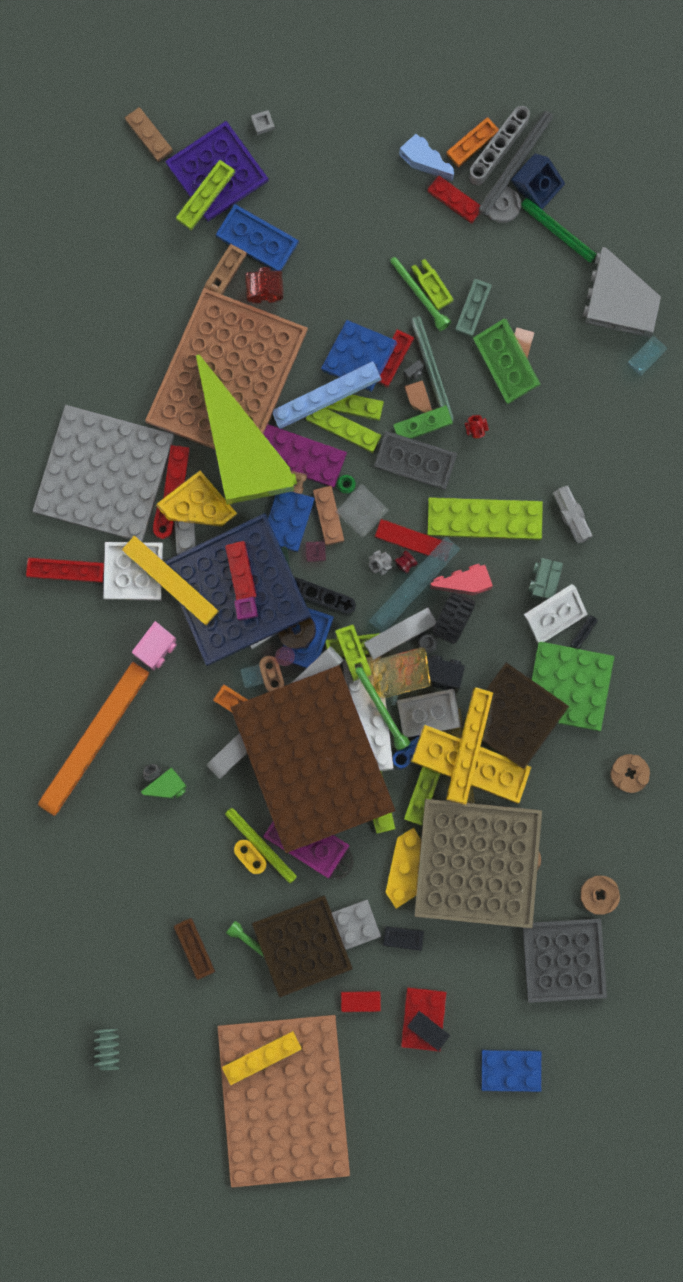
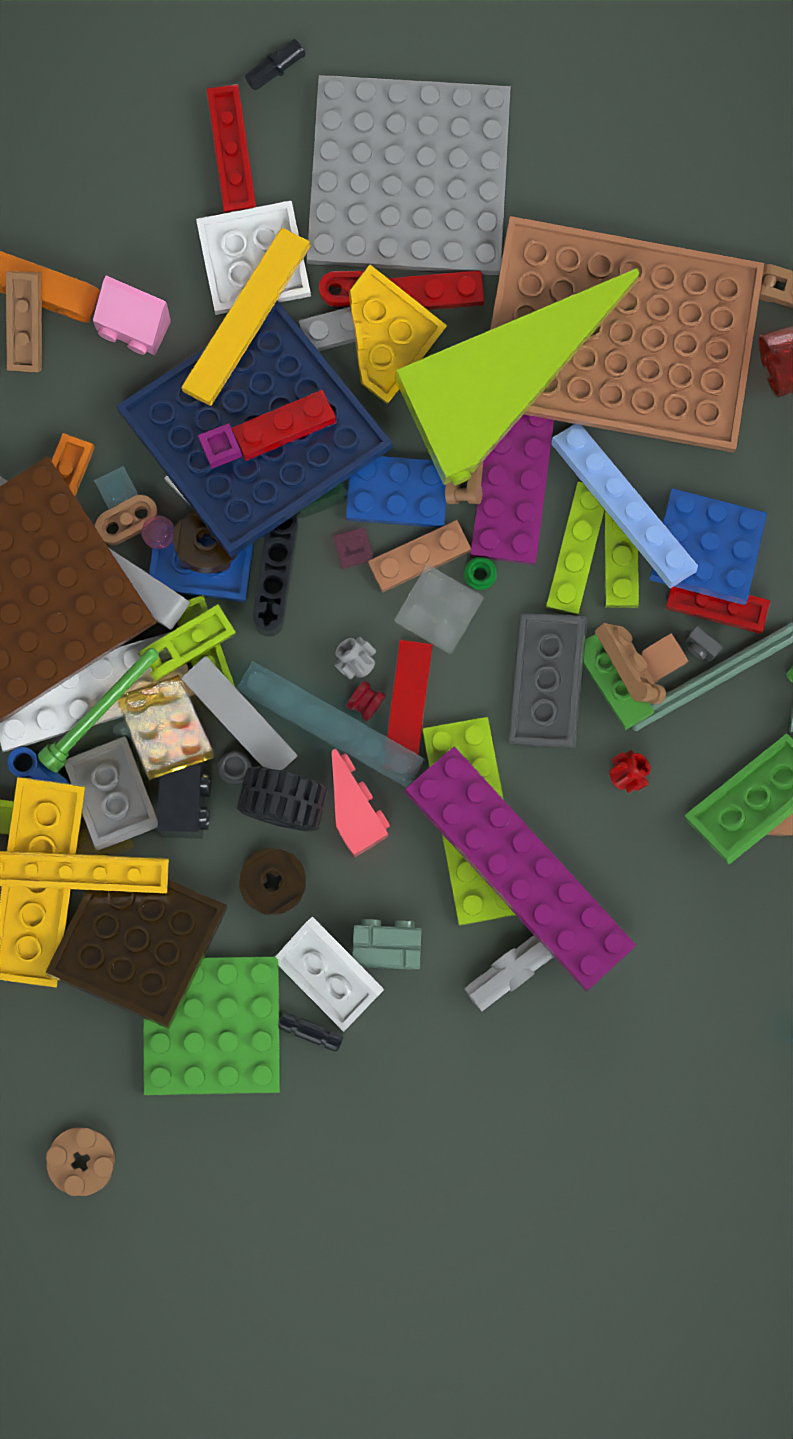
camera: 75 degrees right, 0 degrees up
none -> medium nougat plate [6,271,42,373]
none -> dark brown plate [239,848,306,915]
none -> black axle [245,39,306,90]
none -> magenta plate [404,746,637,992]
none -> medium nougat plate [595,623,666,704]

